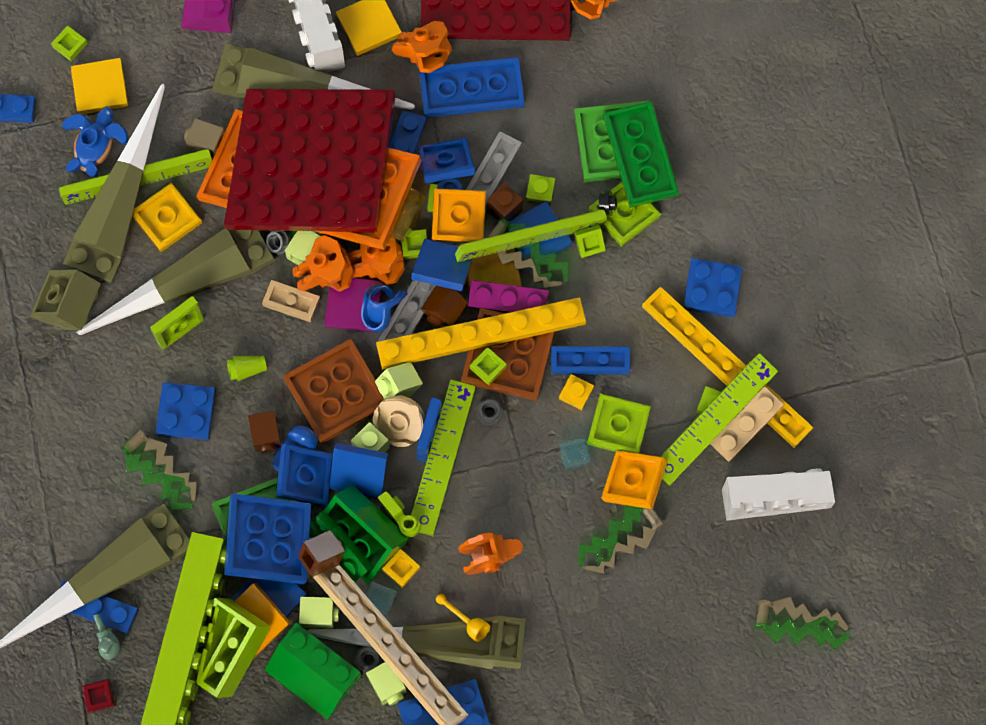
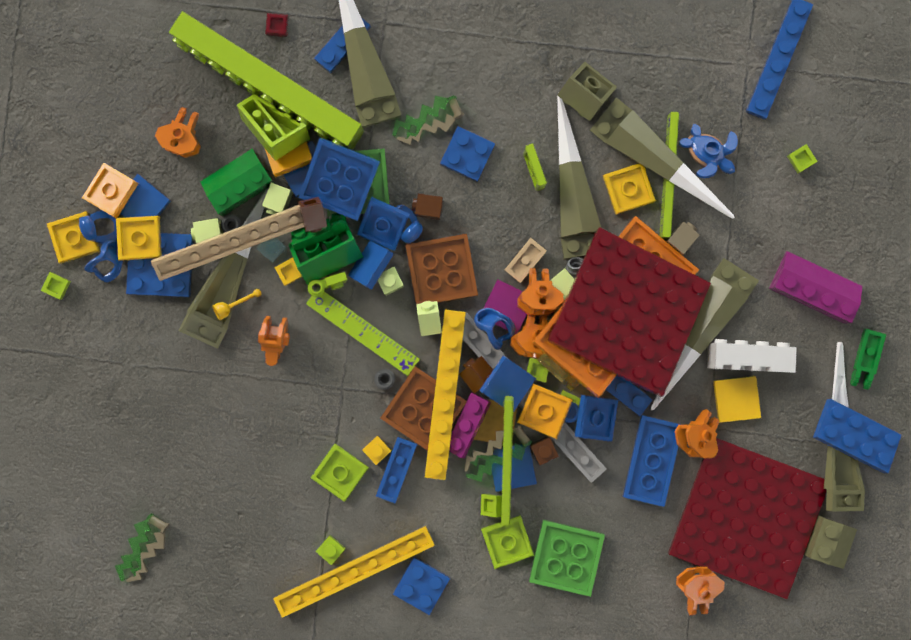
camera: 110 degrees right, 15 degrees up
yellow tile [71,58,129,115] -> none
sand green piece [93,614,121,660] -> none
lime cone [227,355,267,381] -> none
tan tile [373,395,425,447] -> none
blue tile [416,398,442,462] -> none
lime plate [470,347,507,385] -> none
lime plate [526,174,555,205] -> none
clear light blue plate [558,437,591,471] -> none
piece [578,506,665,574] -> none
black plate [599,190,617,216] -> none
light orange tile [601,450,668,510] -> none
green tile [603,101,679,208] -> none
lime tile [660,353,778,486] -> none
tan plate [710,387,785,462] -> none
white wedge [722,469,835,521] -> none

